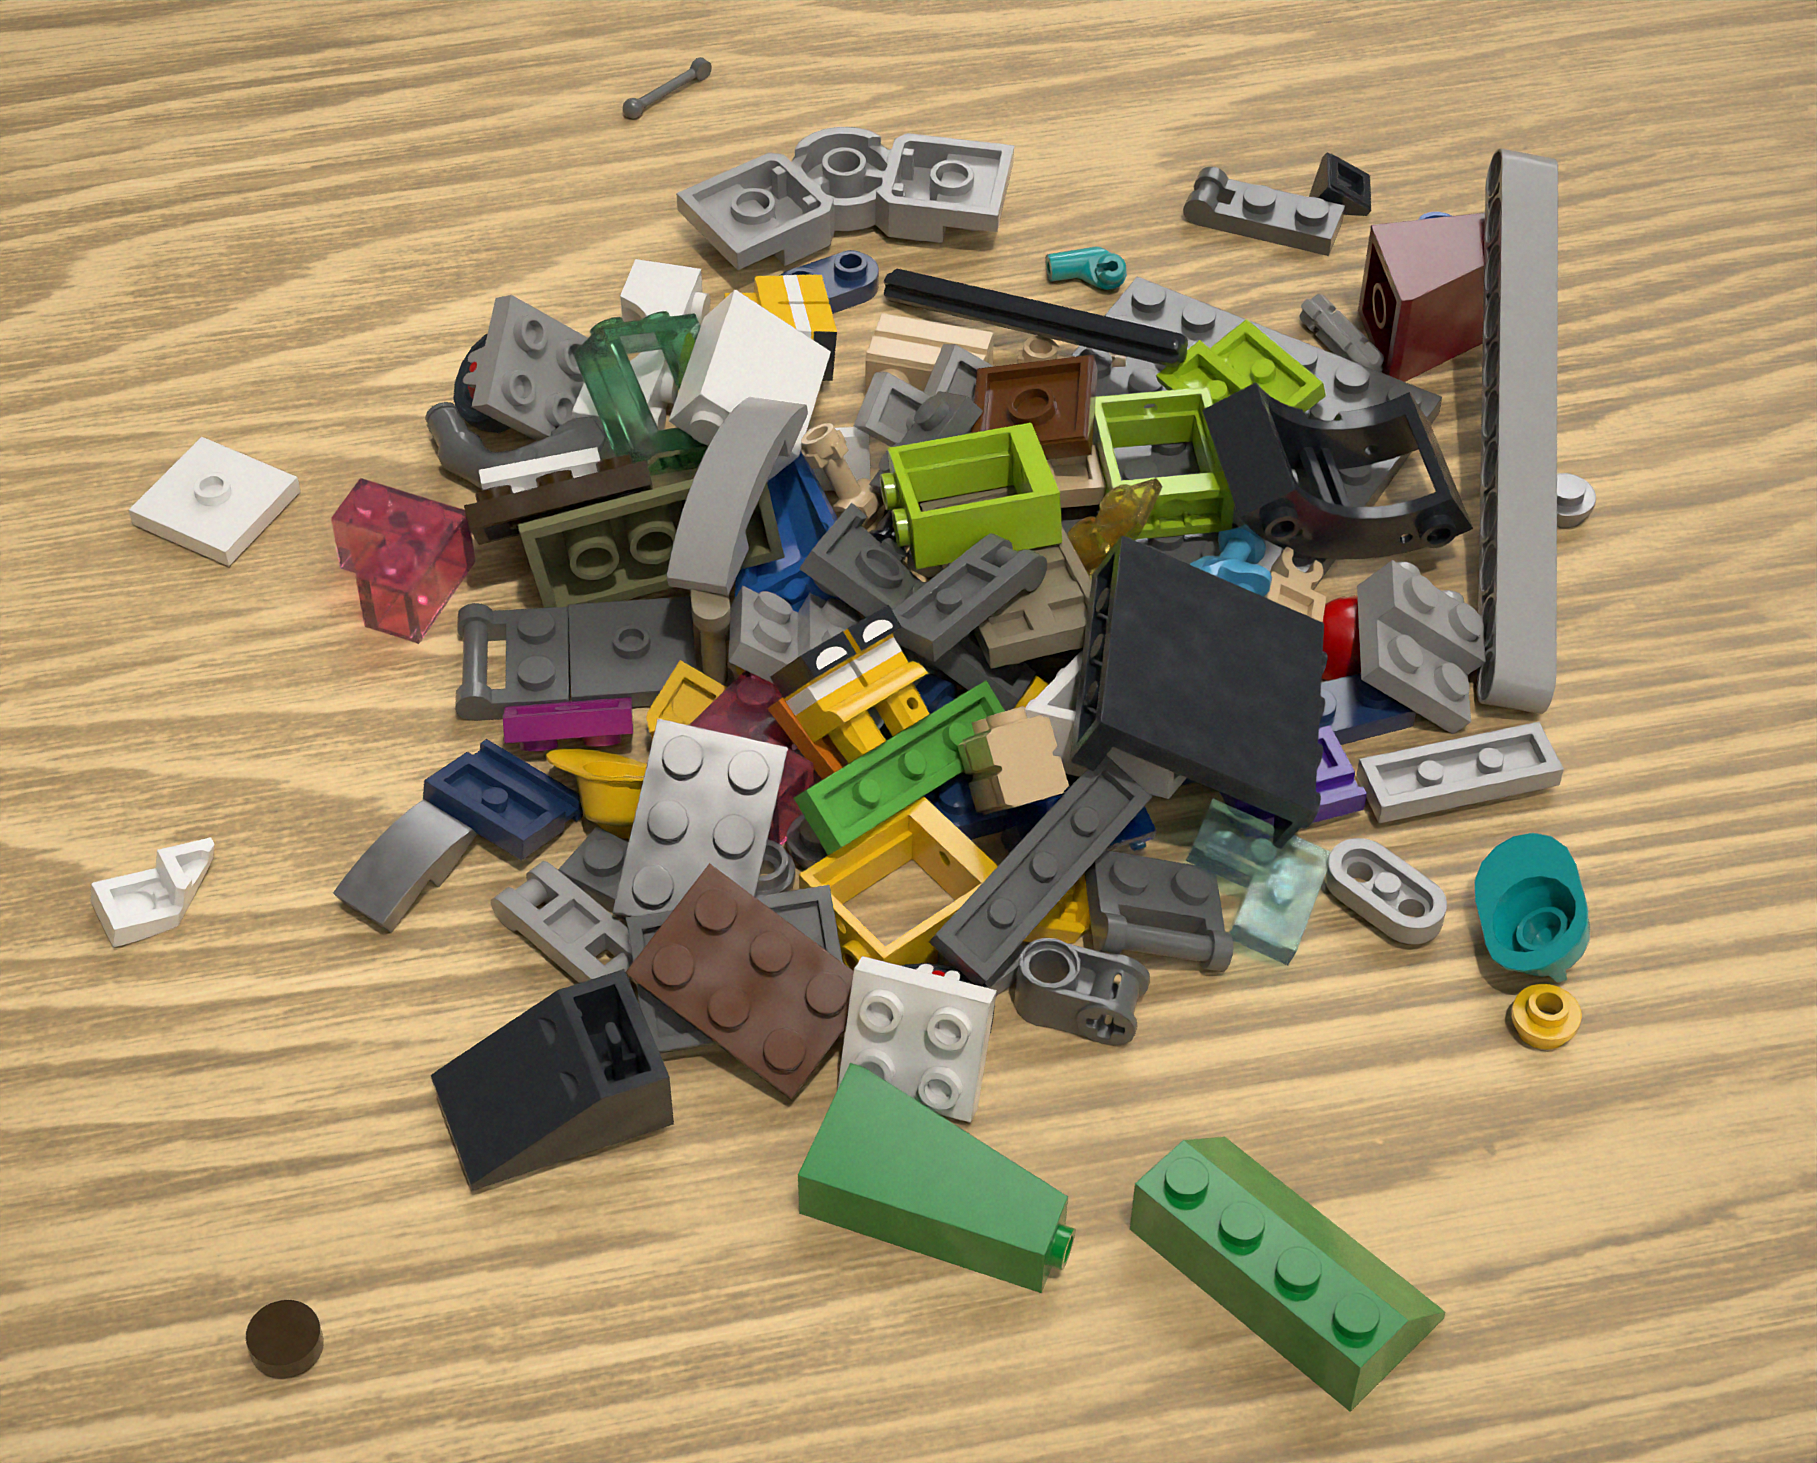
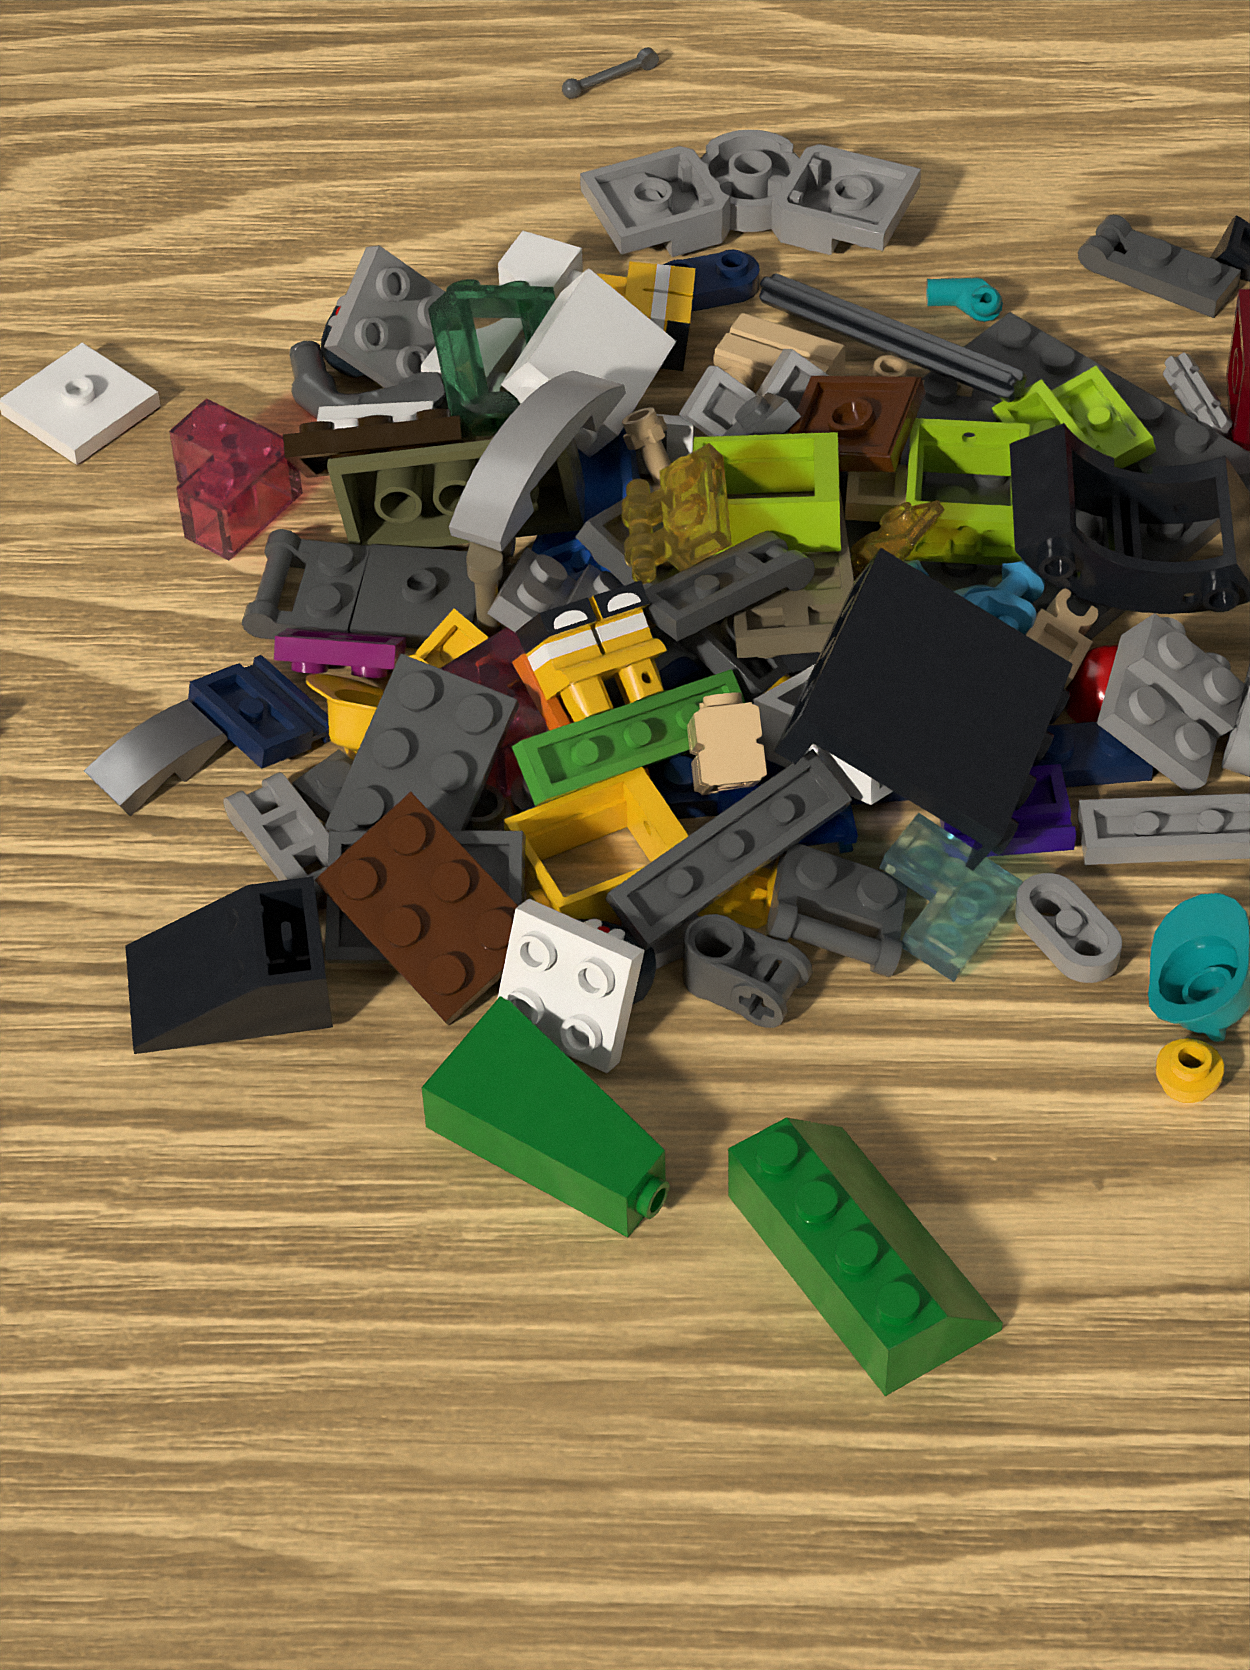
camera: 15 degrees right, 0 degrees up
none -> clear yellow plate [621,443,732,584]

